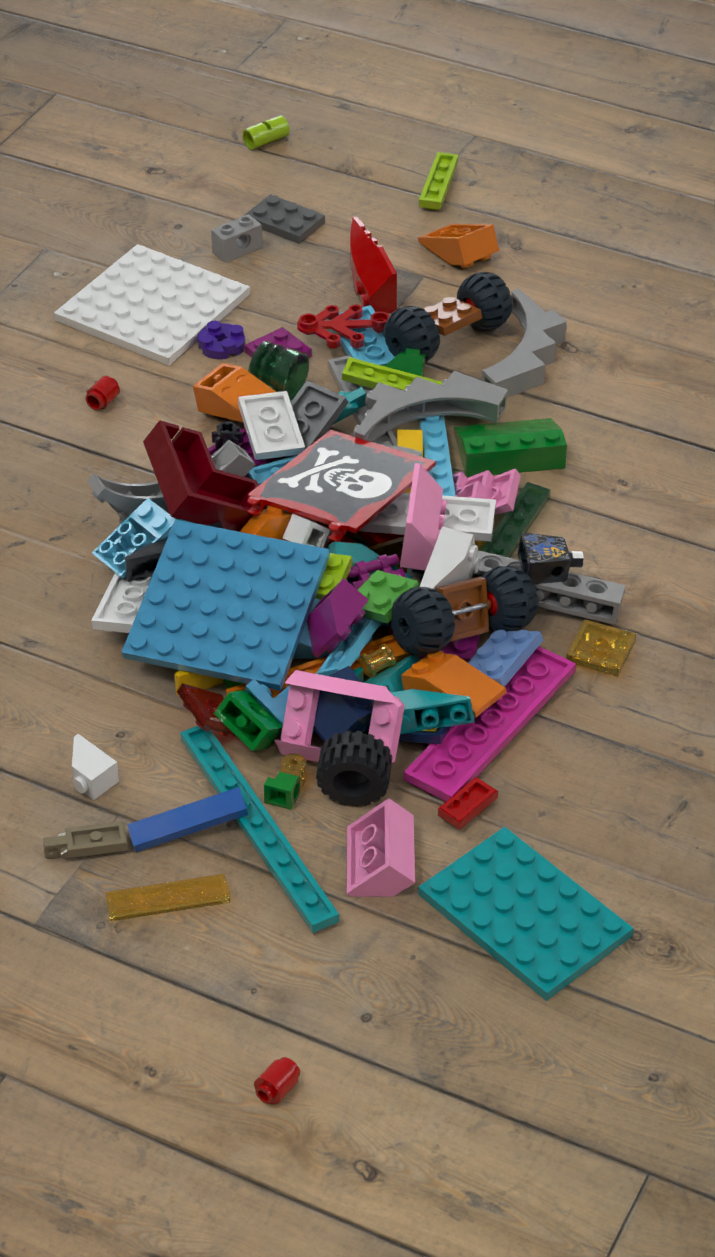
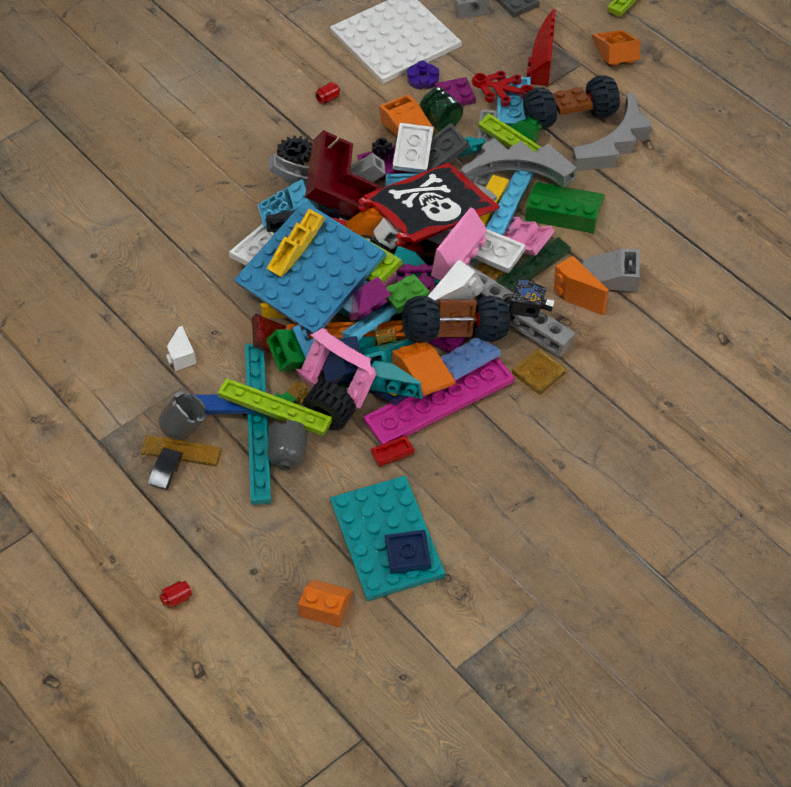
camera: 25 degrees right, 10 degrees up
dark tan hinge [43,821,128,858] -> none
bright pink slope [347,798,415,897] -> none
none -> black slope [148,447,183,489]
none -> dark grey cylinder [159,391,207,440]
none -> lime plate [218,378,332,436]
none -> yellow slope [266,209,326,277]
none -> dark grey cylinder [267,420,308,471]
none -> black gear [277,135,312,165]
none -> orange slope [298,580,353,627]
none -> dark blue tile [384,530,431,574]
none -> orange slope [554,256,608,315]
none -> light grey slope [583,249,640,292]

